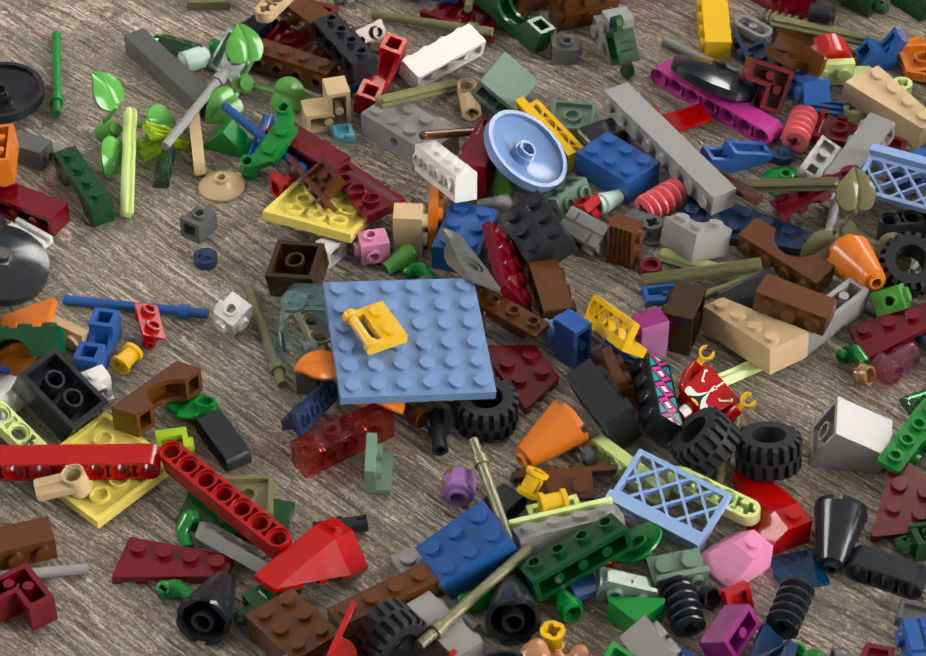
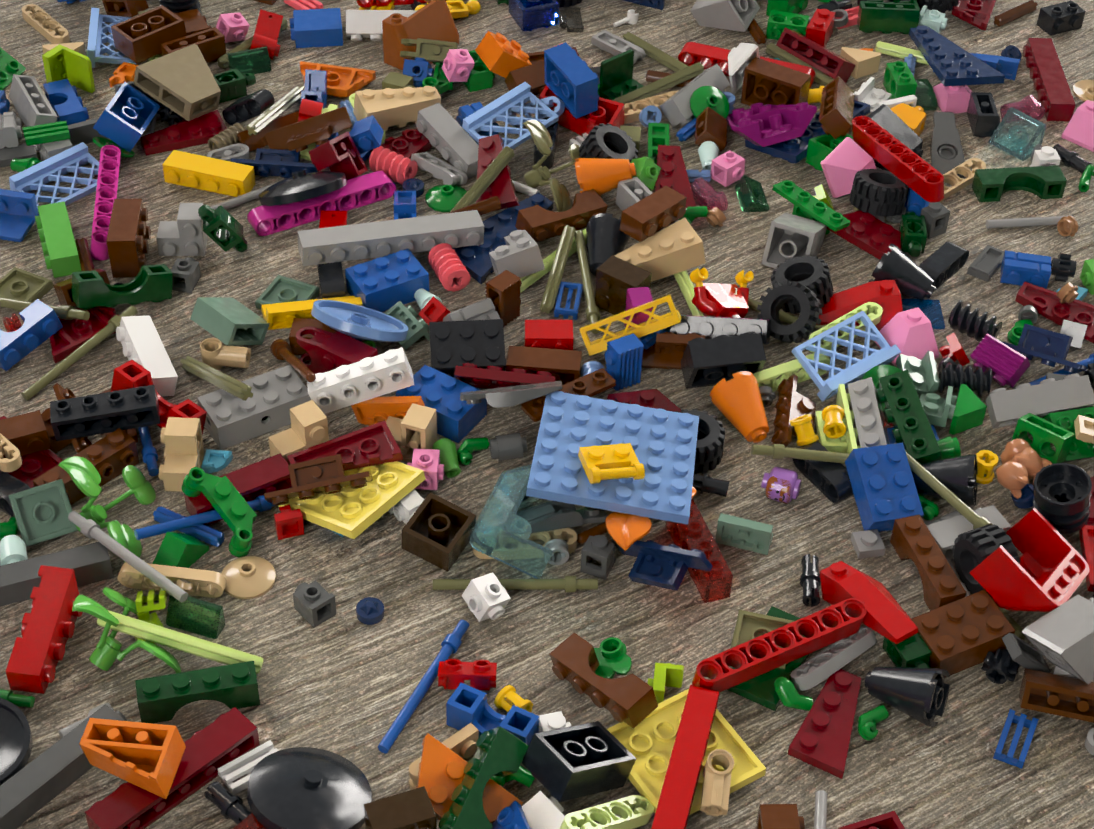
camera: 75 degrees left, 0 degrees up
black beam [194,409,252,473] -> none
dark grey piece [625,208,663,247] -> none
dark red tile [638,257,663,276] -> none
none -> red wedge [5,565,83,694]
none -> tan brick [268,400,329,465]
none -> red brick [524,320,574,350]

